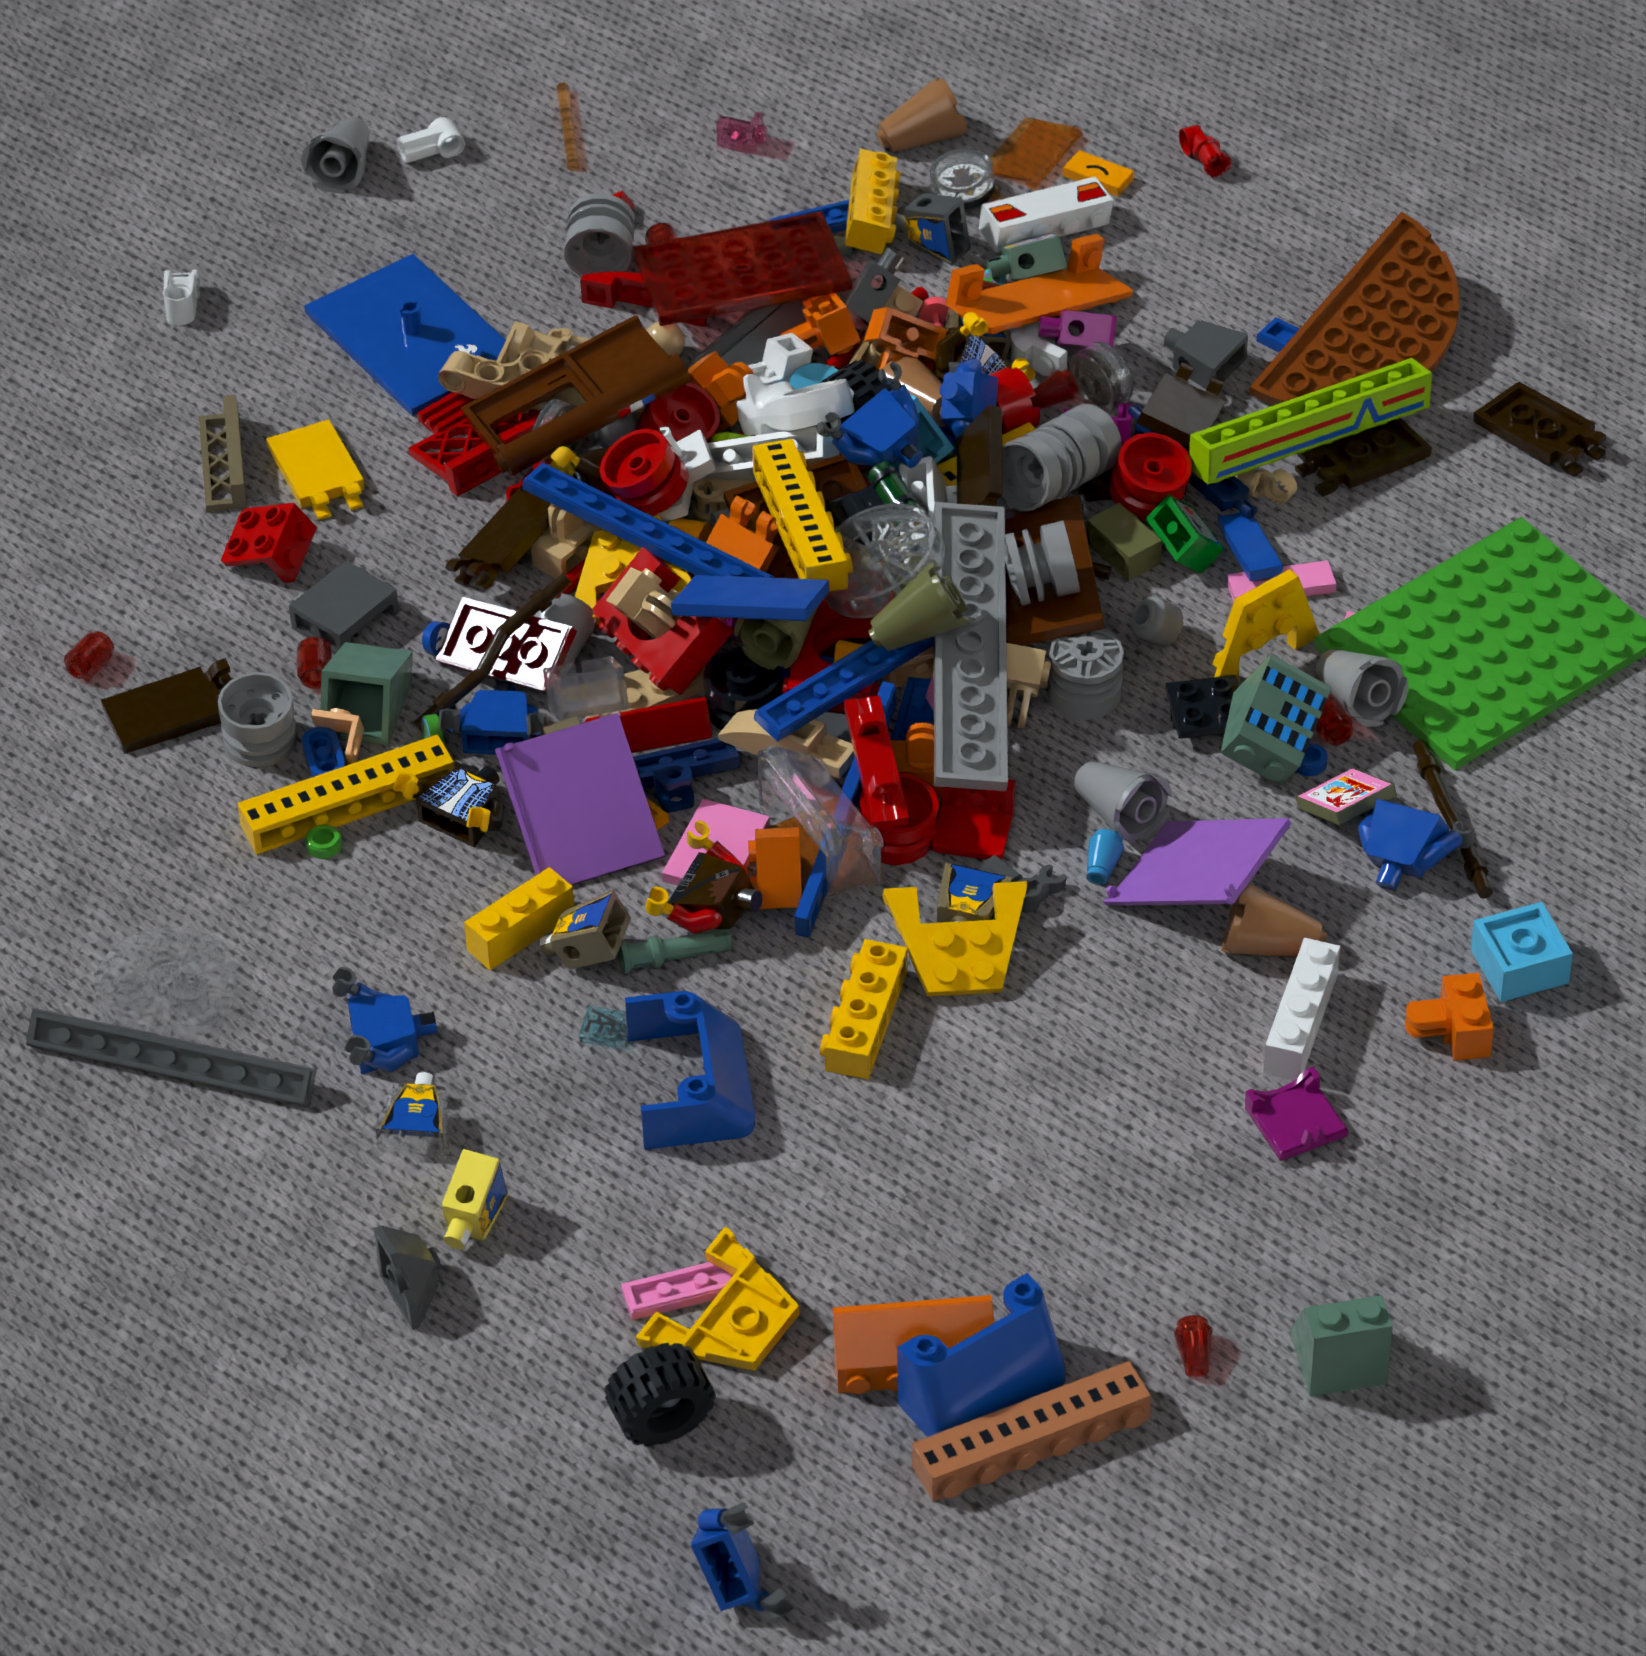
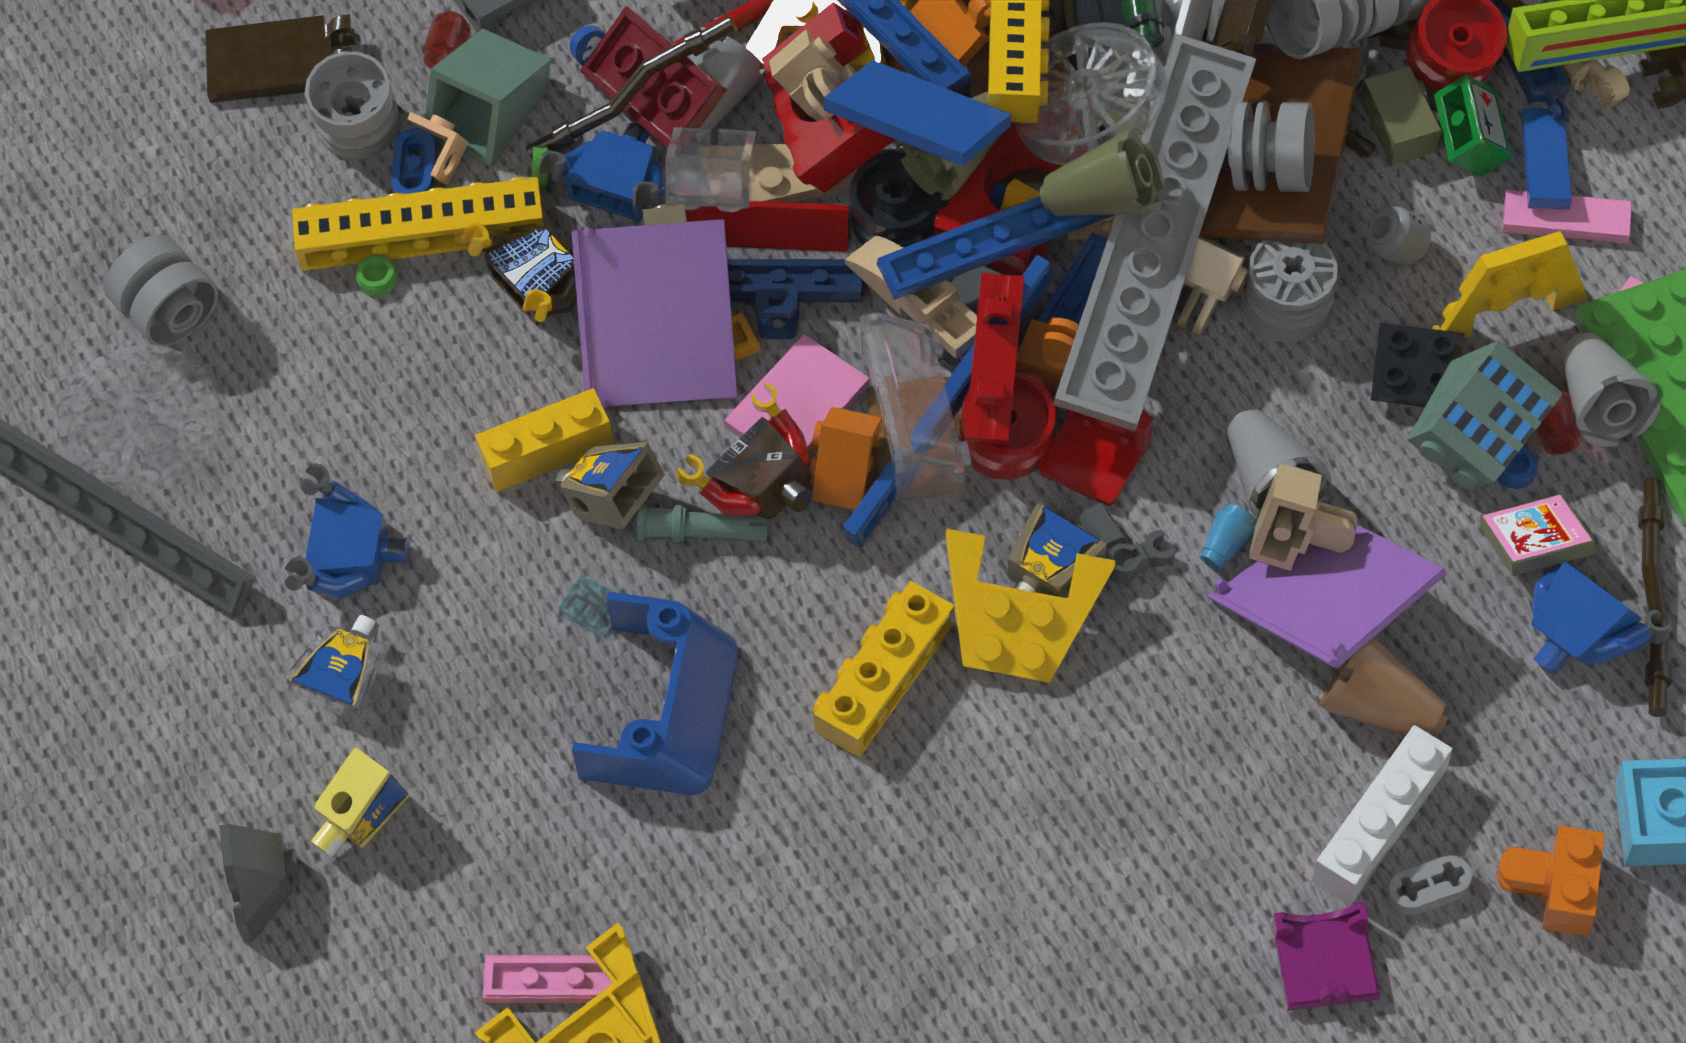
camera: 20 degrees right, 15 degrees up
none -> light grey wheel [104,234,218,347]
none -> tan brick [1249,463,1358,571]
none -> light grey beam [1387,855,1472,916]

